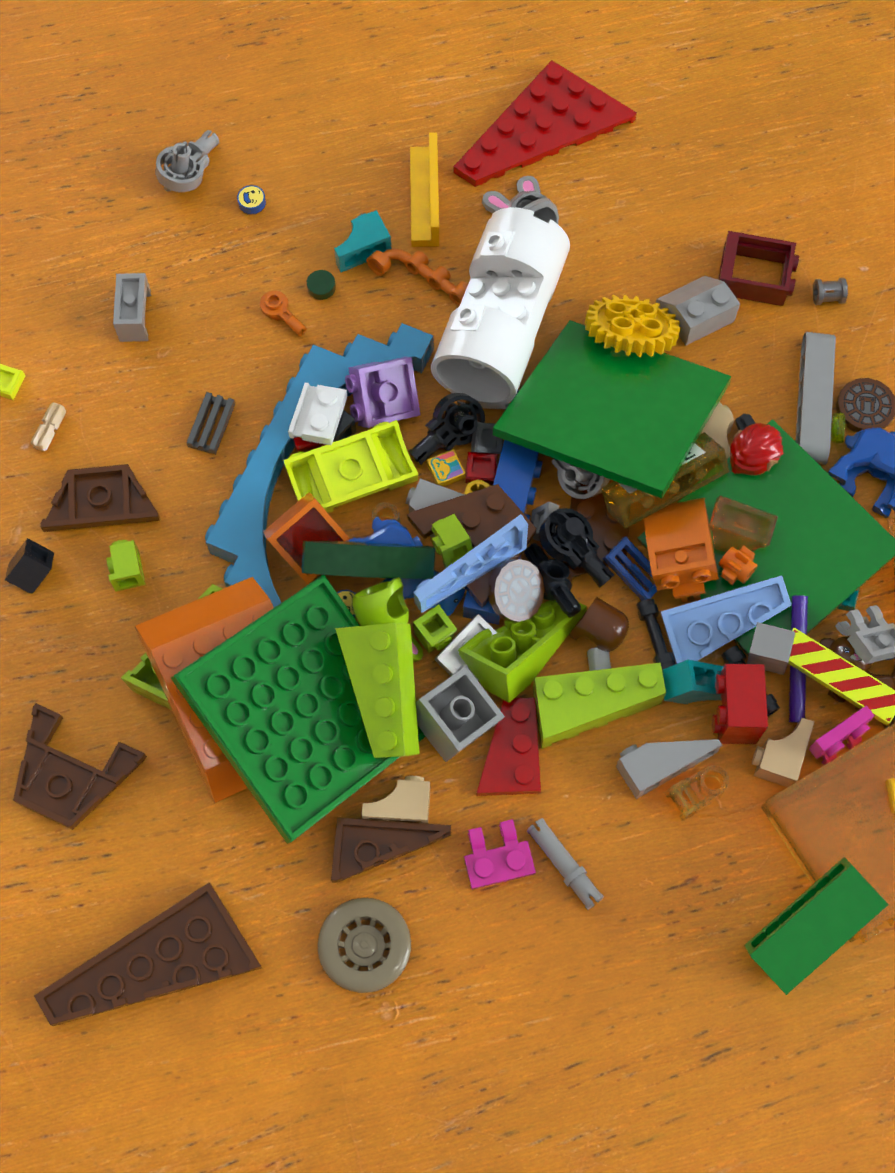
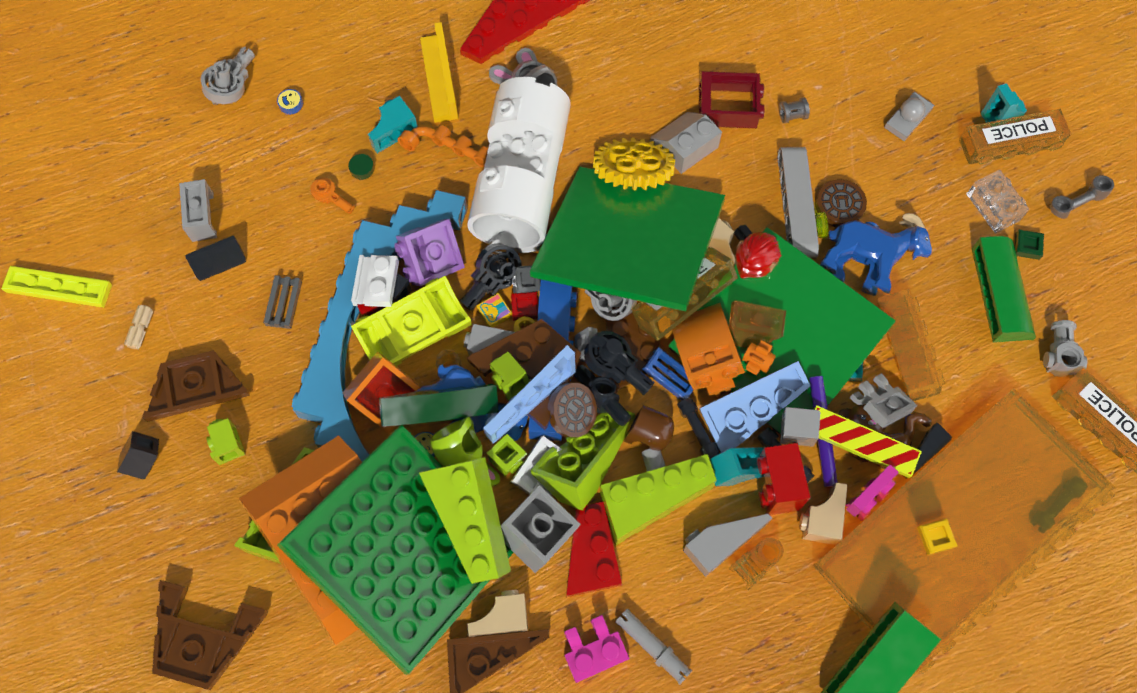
camera: 10 degrees left, 0 degrees up
none -> black slope [185,236,247,281]

